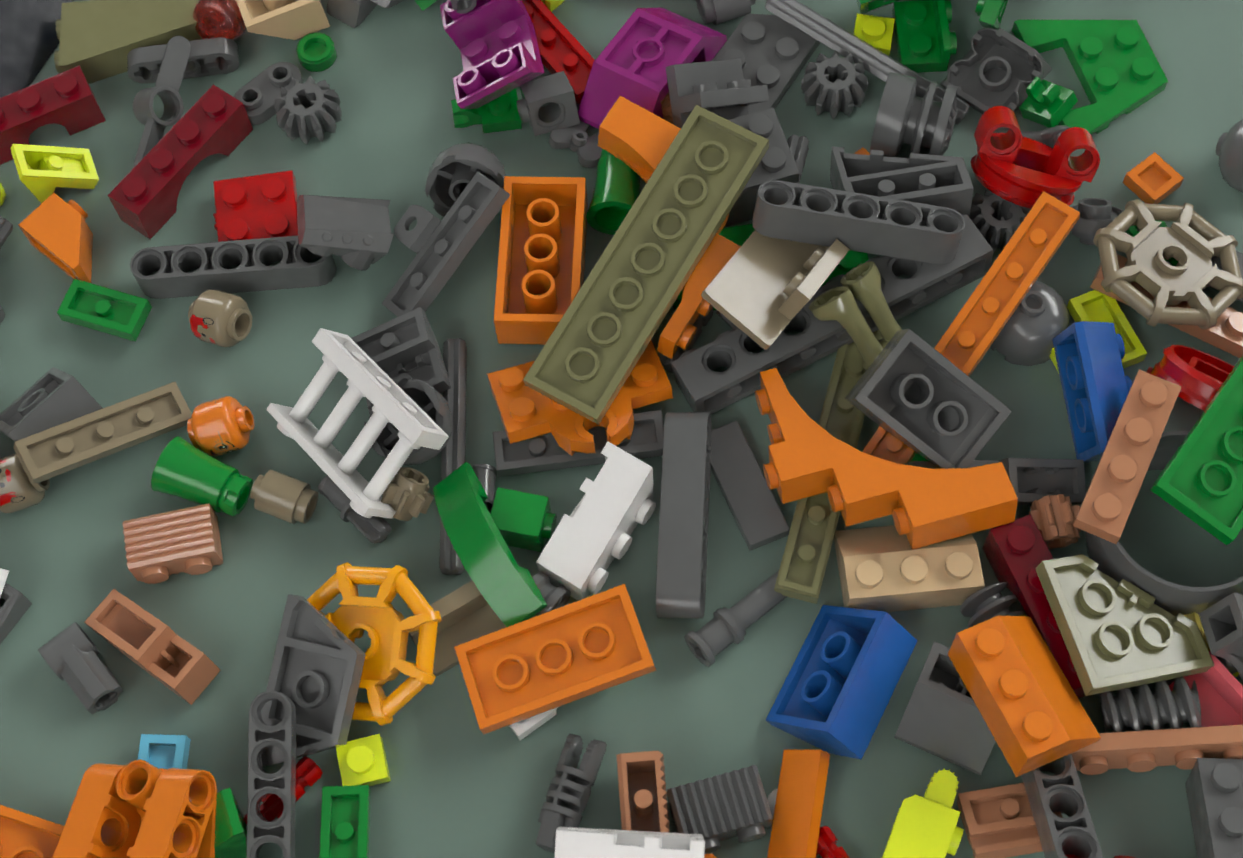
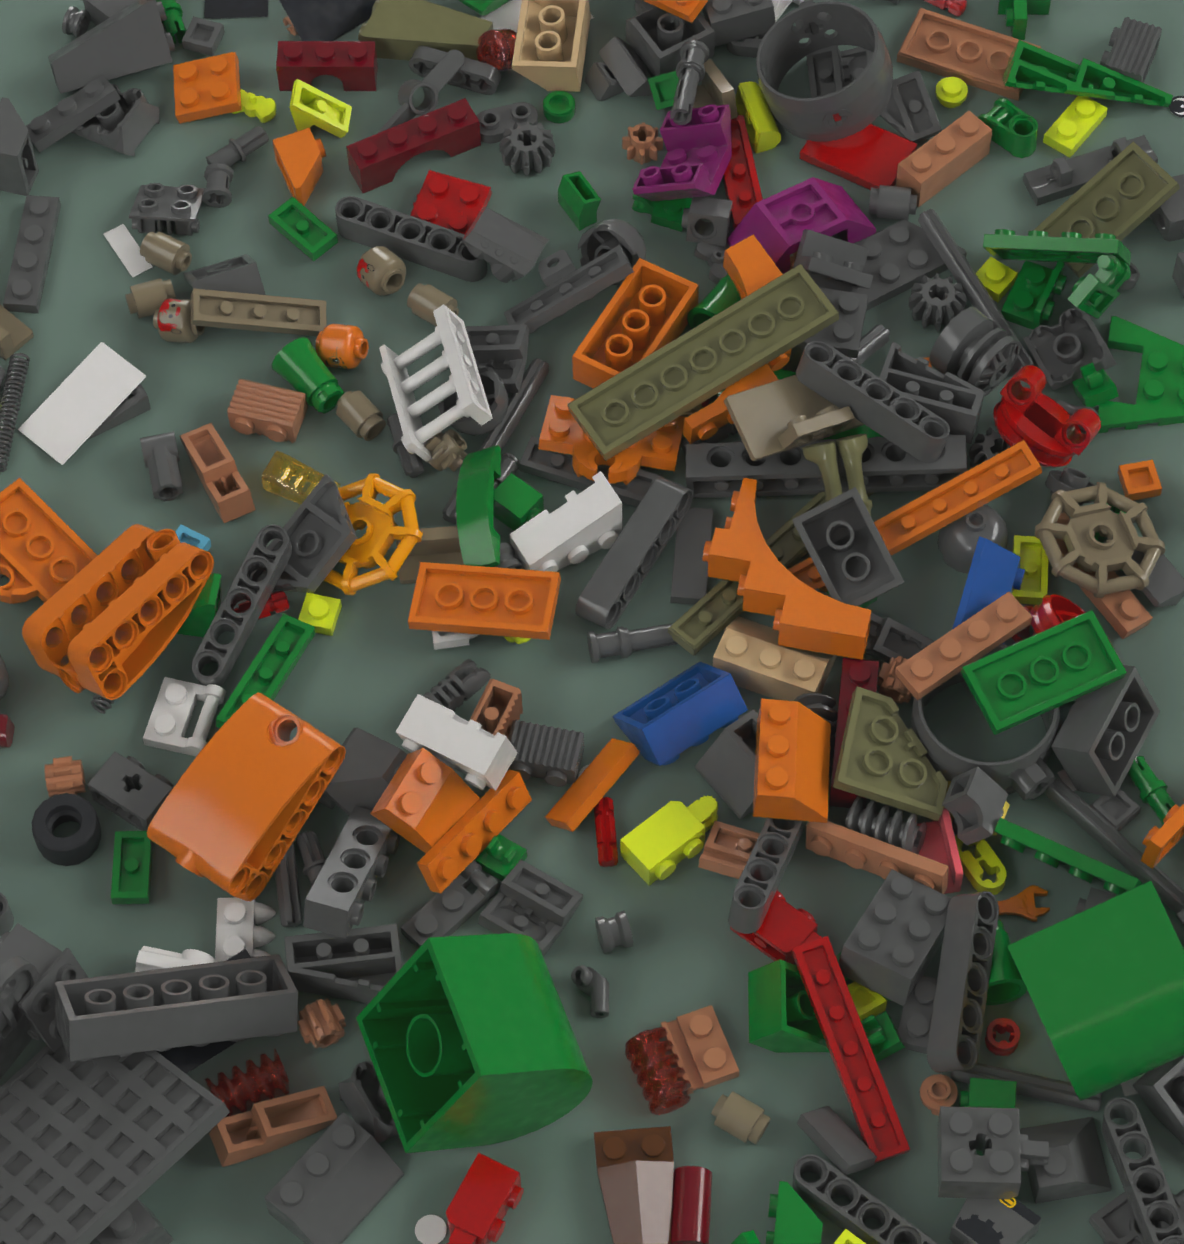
camera: 25 degrees right, 5 degrees down
none -> clear yellow slope [261,451,341,504]
none -> dark tan brick [407,283,459,327]
none -> green piece [558,171,601,231]
none -> nougat gear [622,122,663,165]

